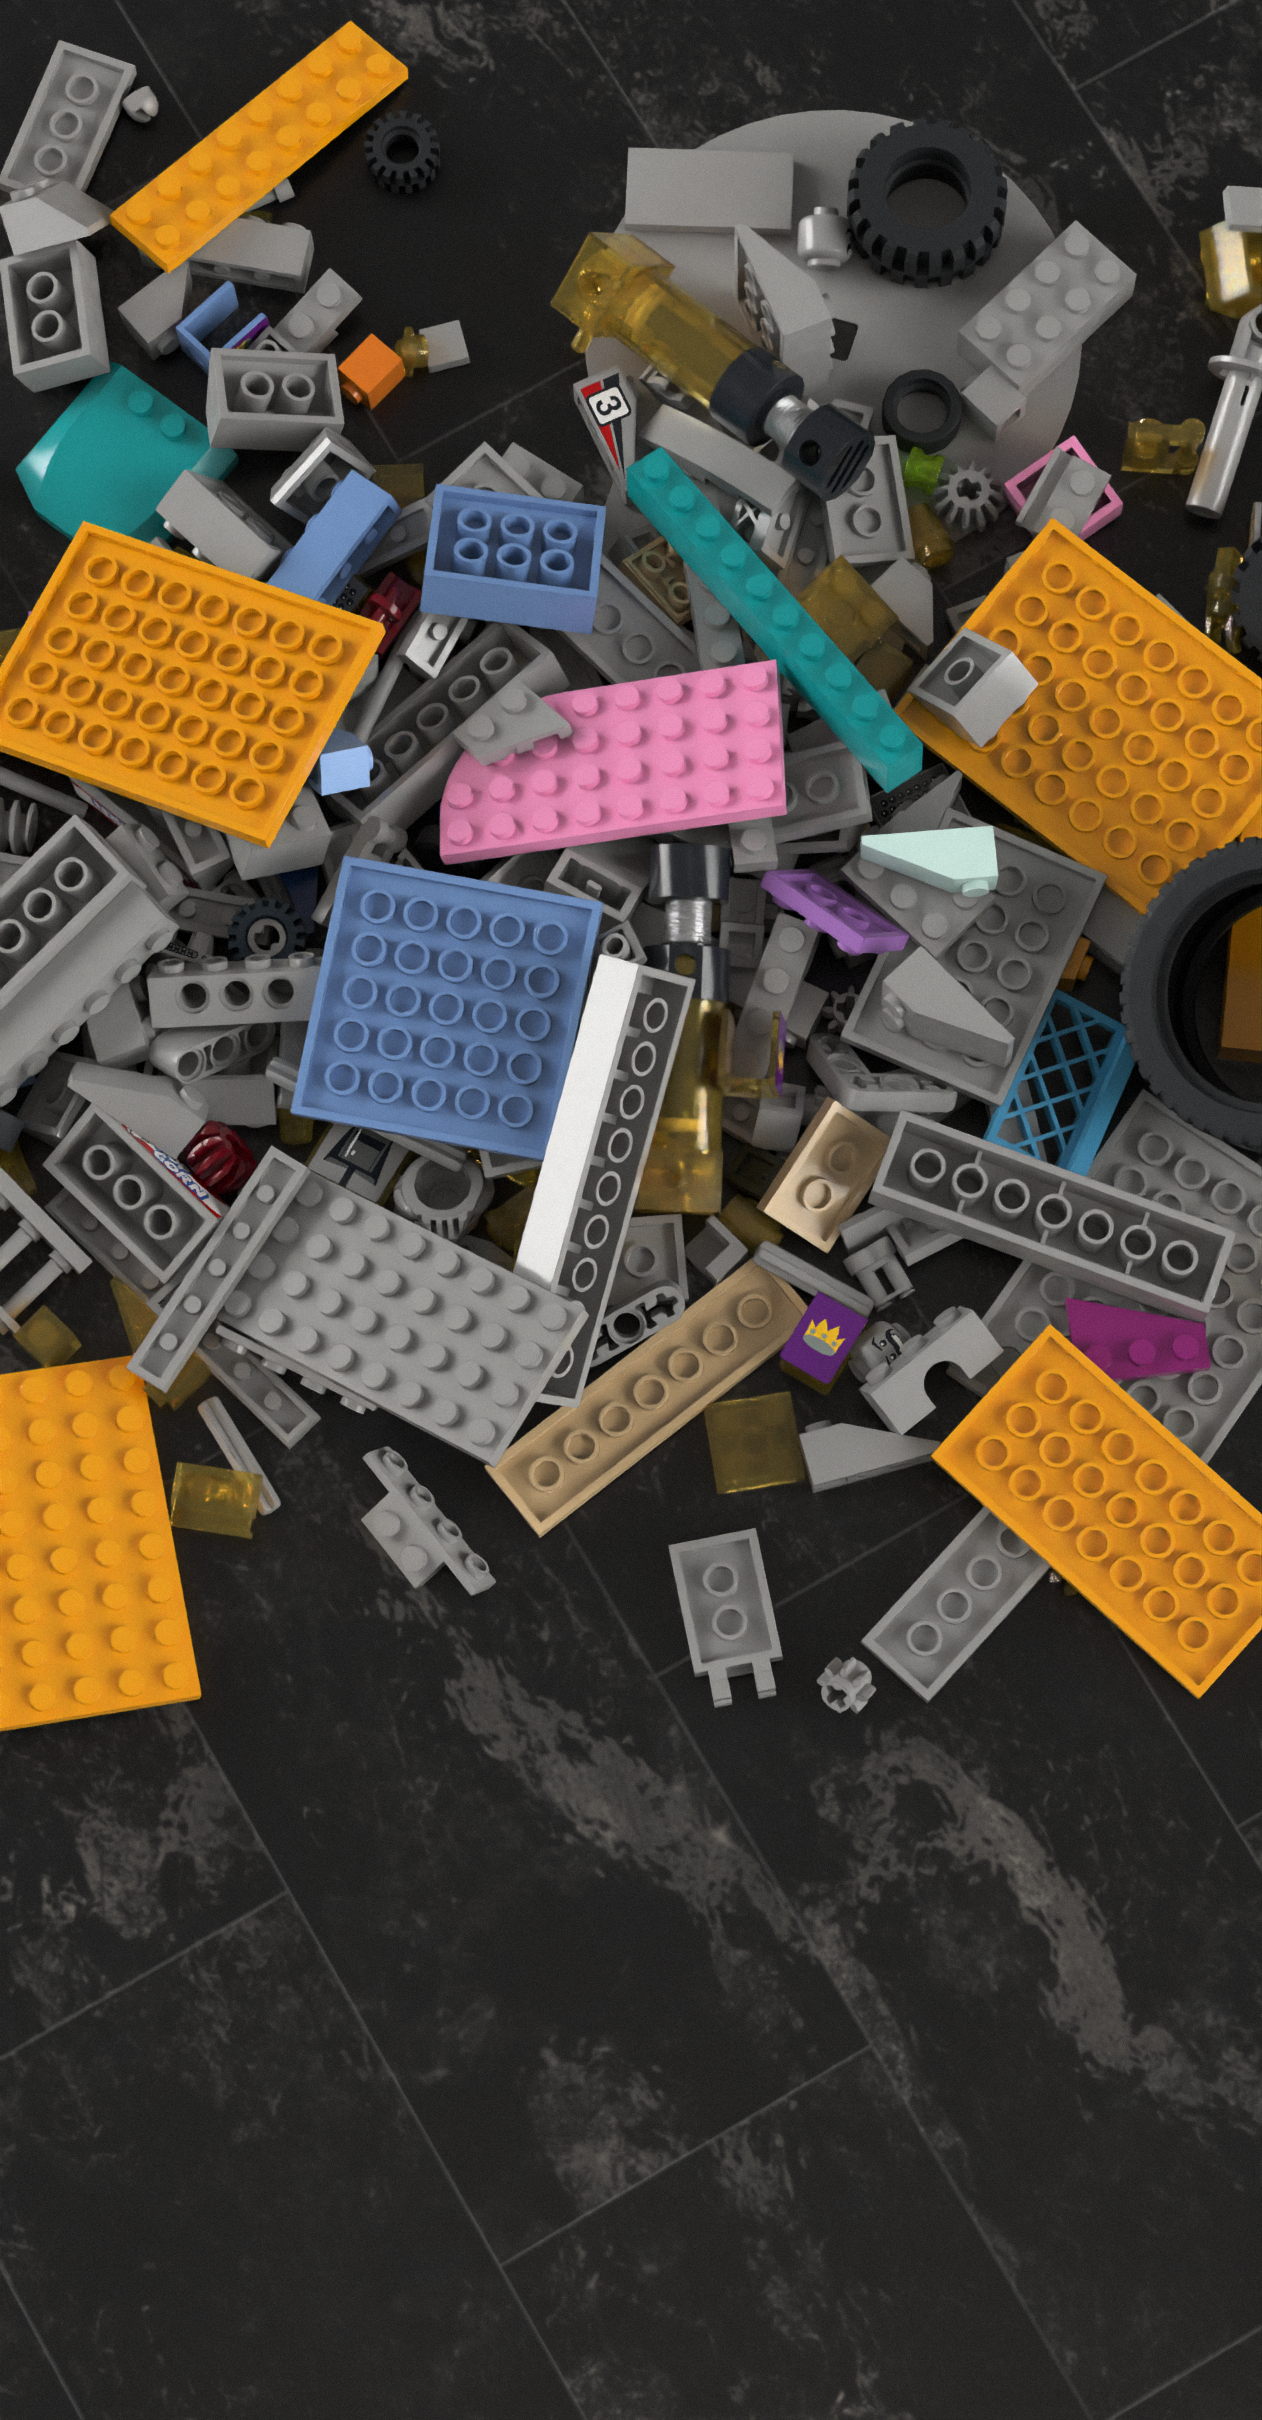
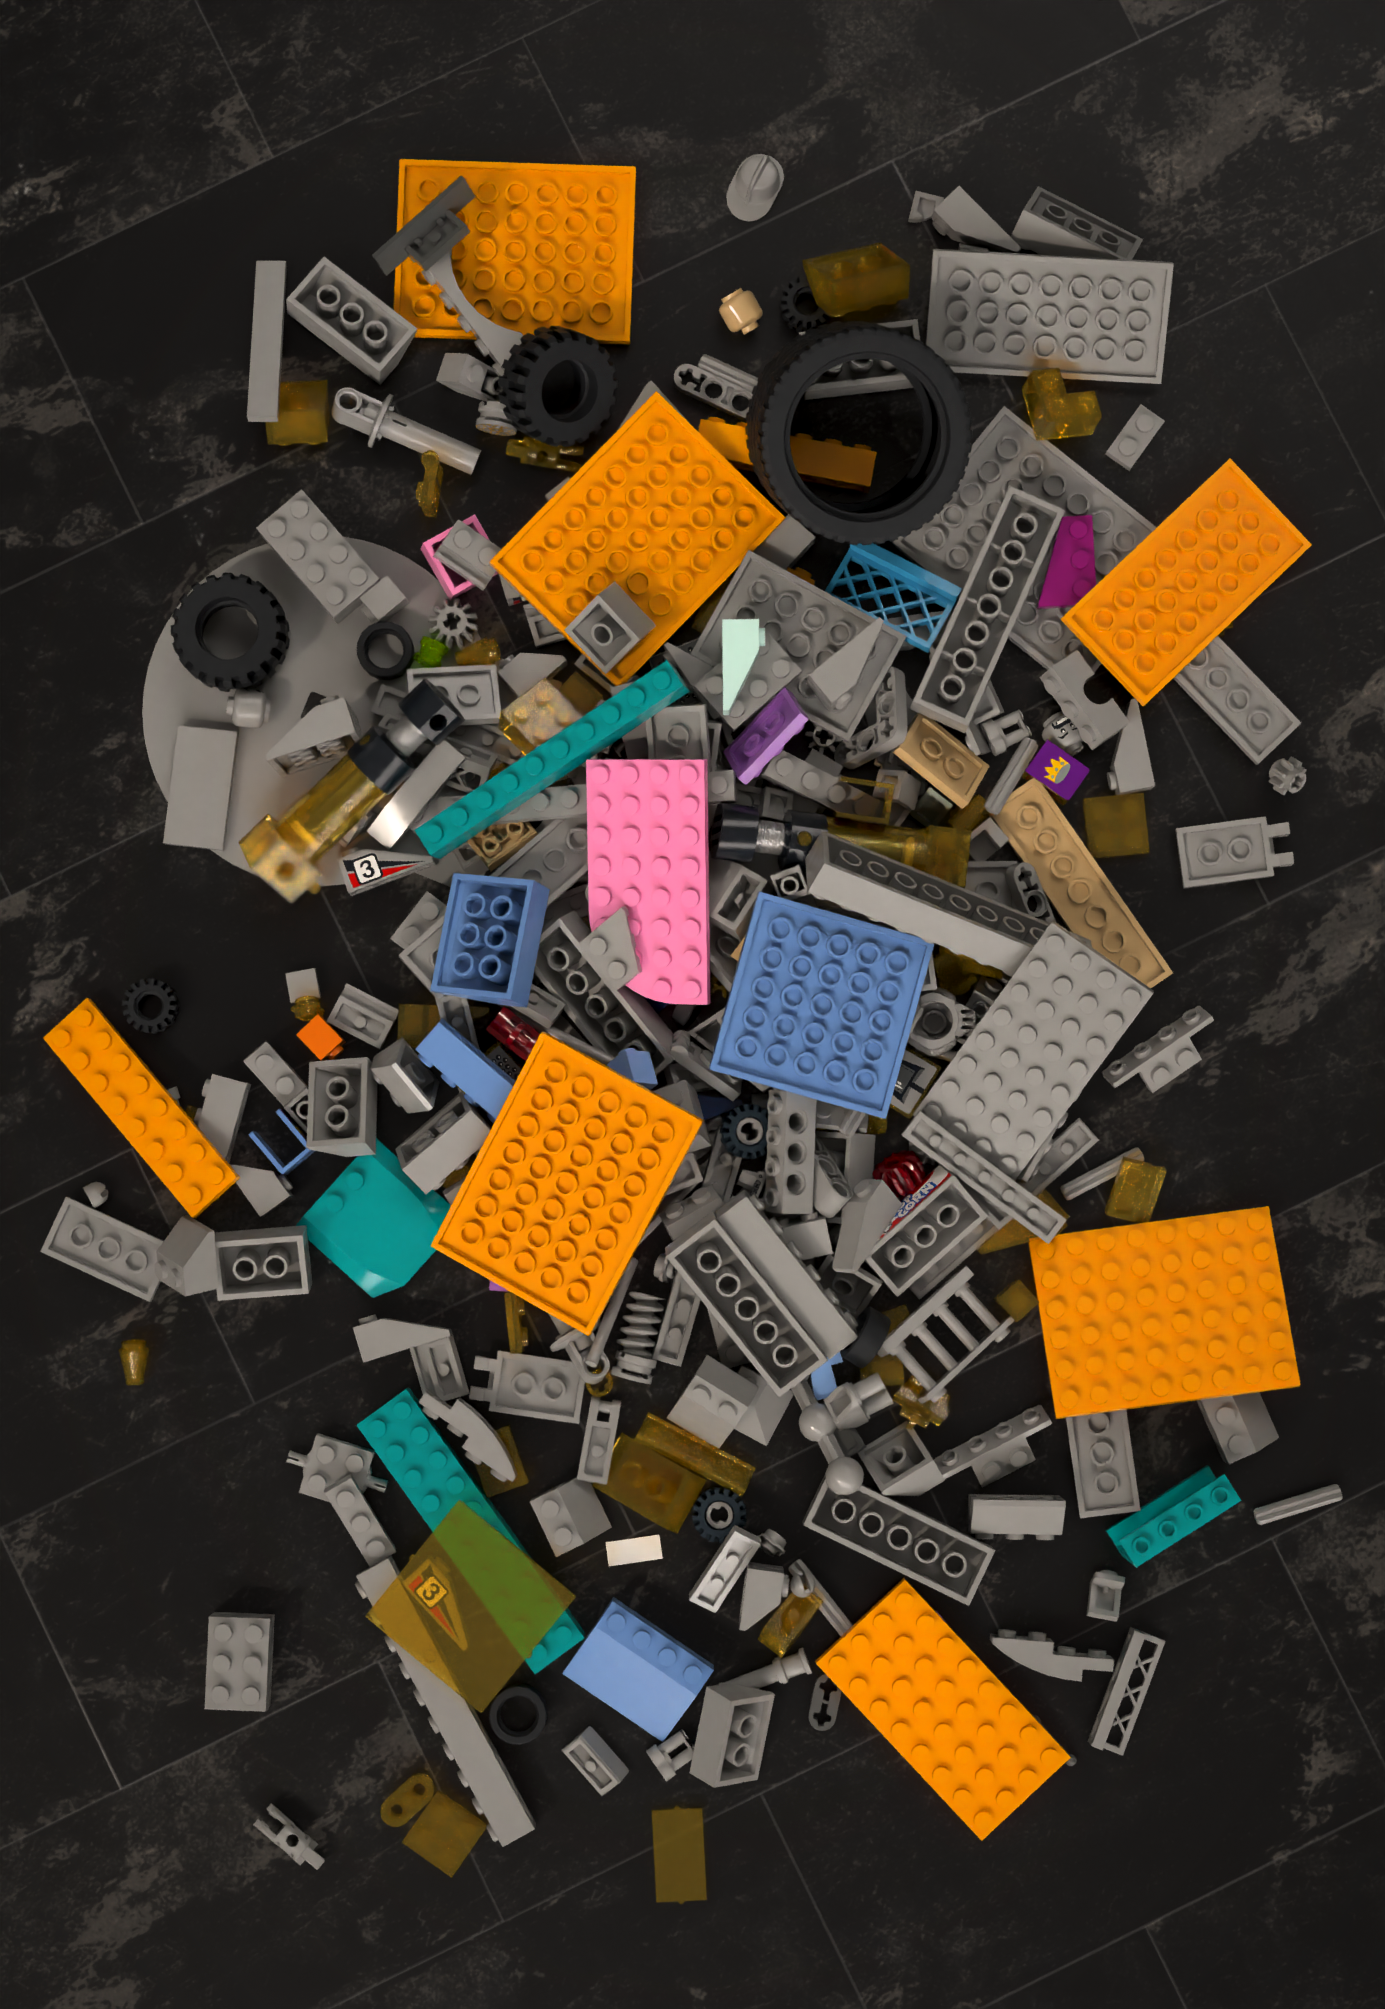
camera: 90 degrees left, 10 degrees up
none -> light grey plate [326,983,401,1049]

